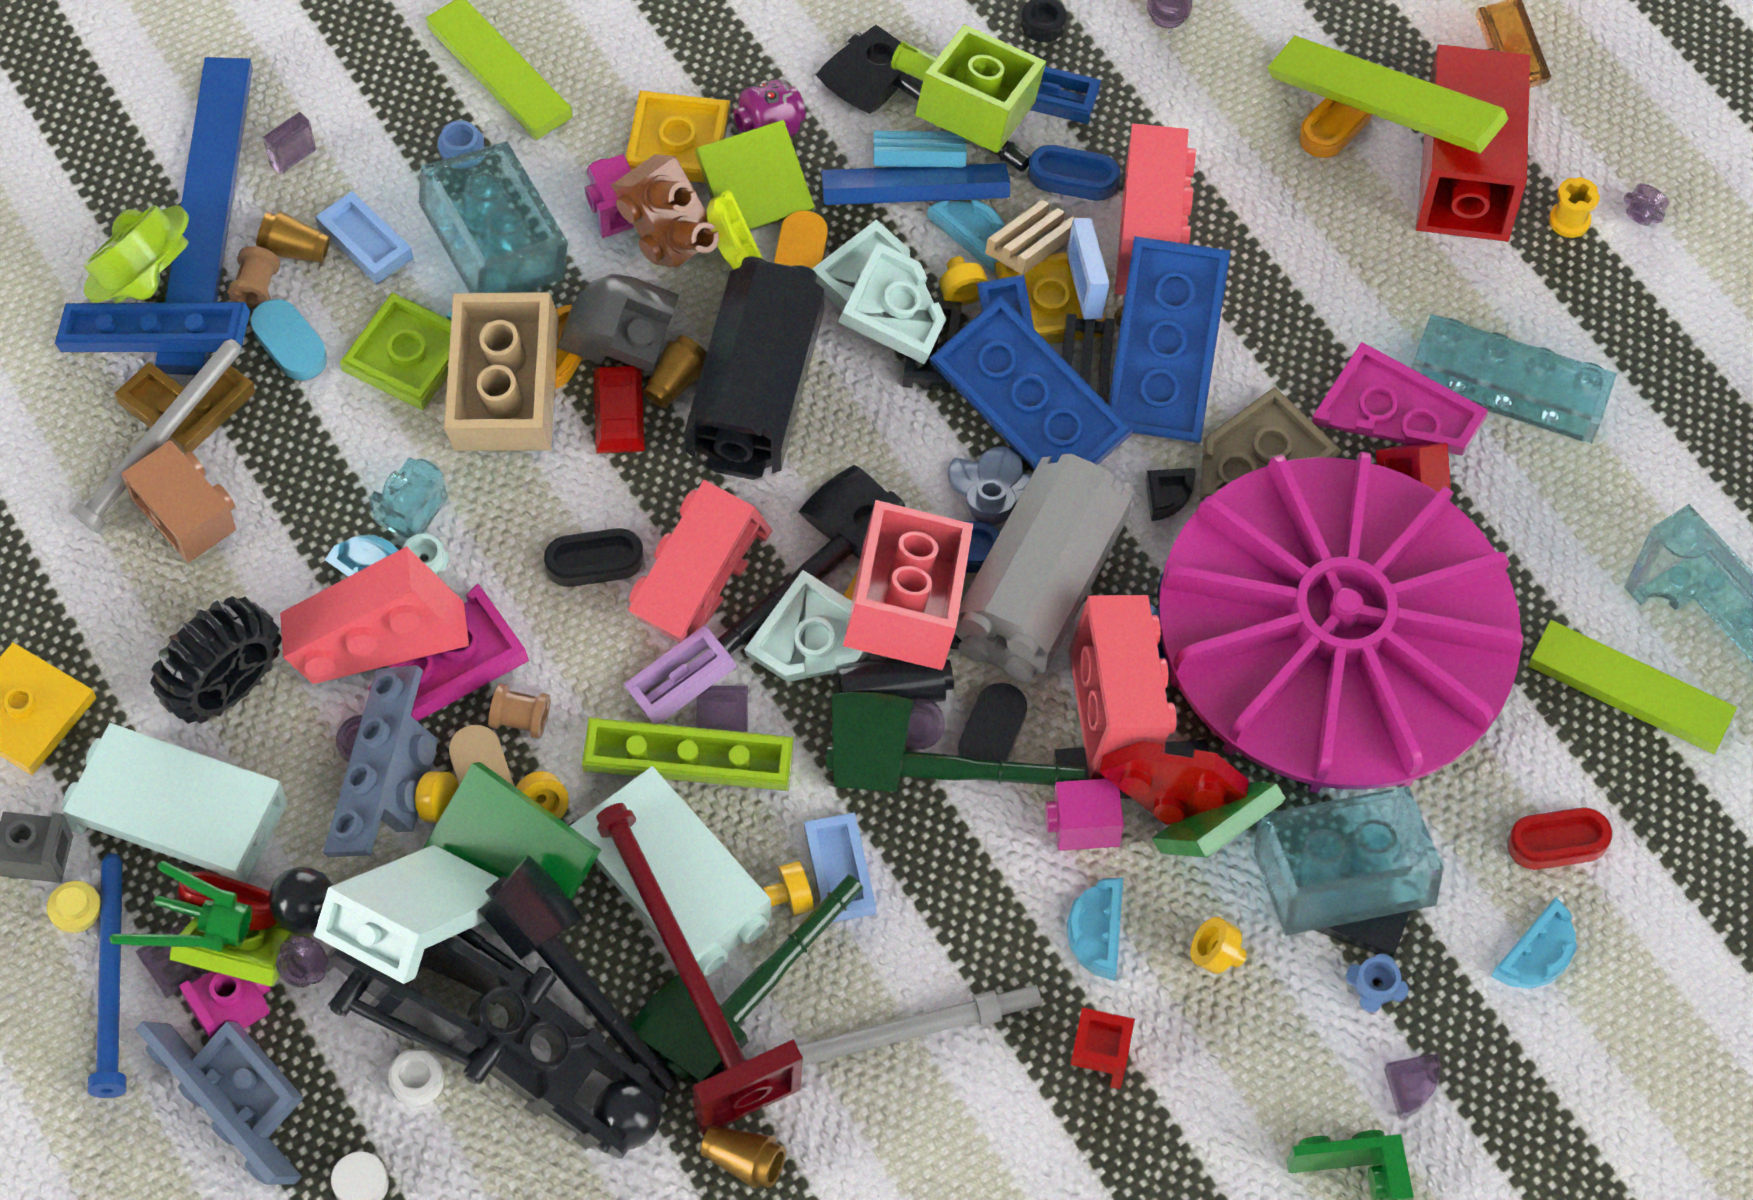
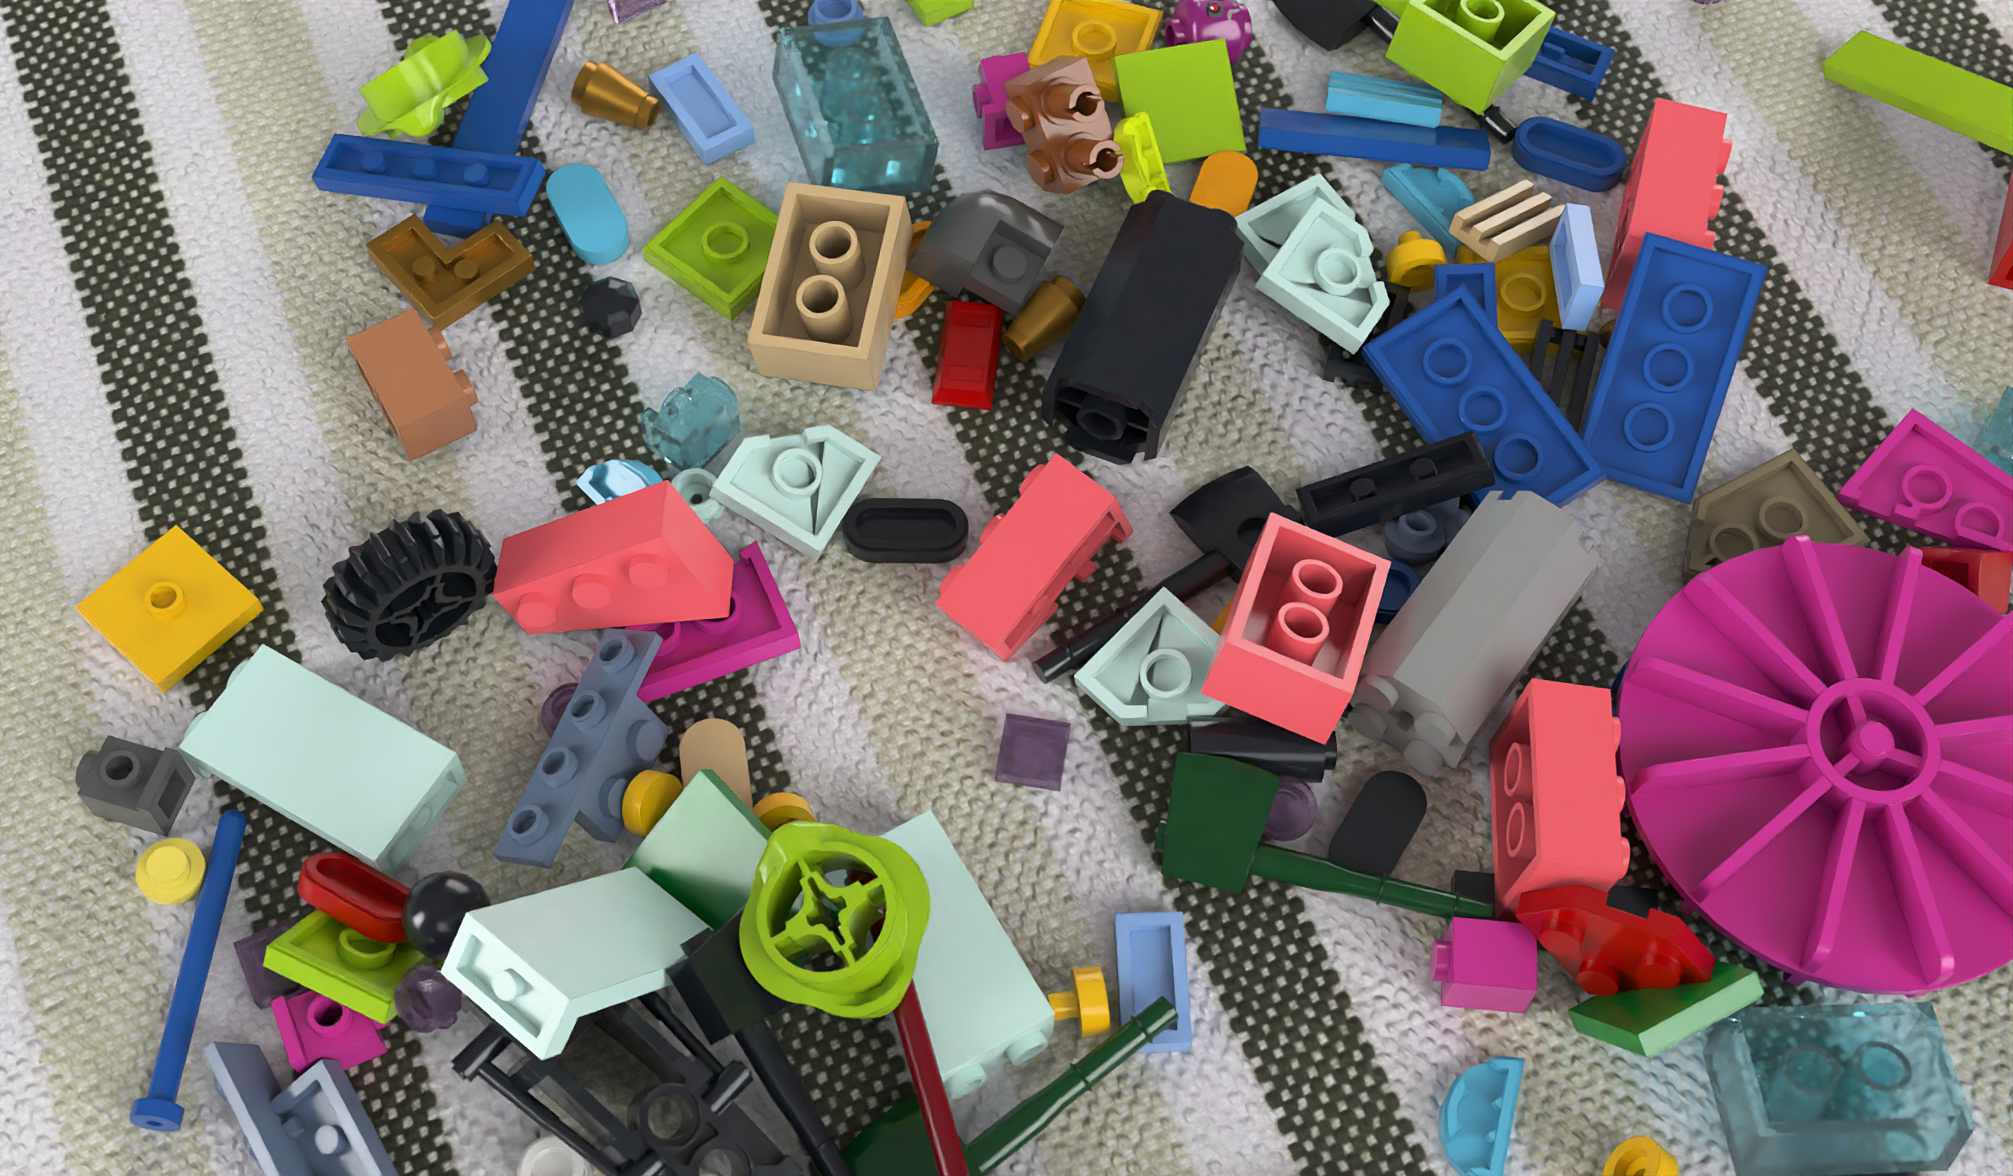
camera: 10 degrees right, 0 degrees up
light grey bar [70,339,241,533] -> none
green plant [109,861,252,952] -> none
medium nougat bush [227,246,280,309] -> none
medium nougat bush [488,683,551,739] -> none
lime brick [582,717,794,791] -> none
lavender tile [623,624,737,724] -> none
black tile [1145,468,1196,521] -> none
light orange tile [1299,98,1372,158] -> none
none -> black tile [579,276,642,339]
none -> light aqua plate [709,424,881,561]
none -> lime piece [739,821,931,1019]
none -> black tile [1295,430,1496,538]

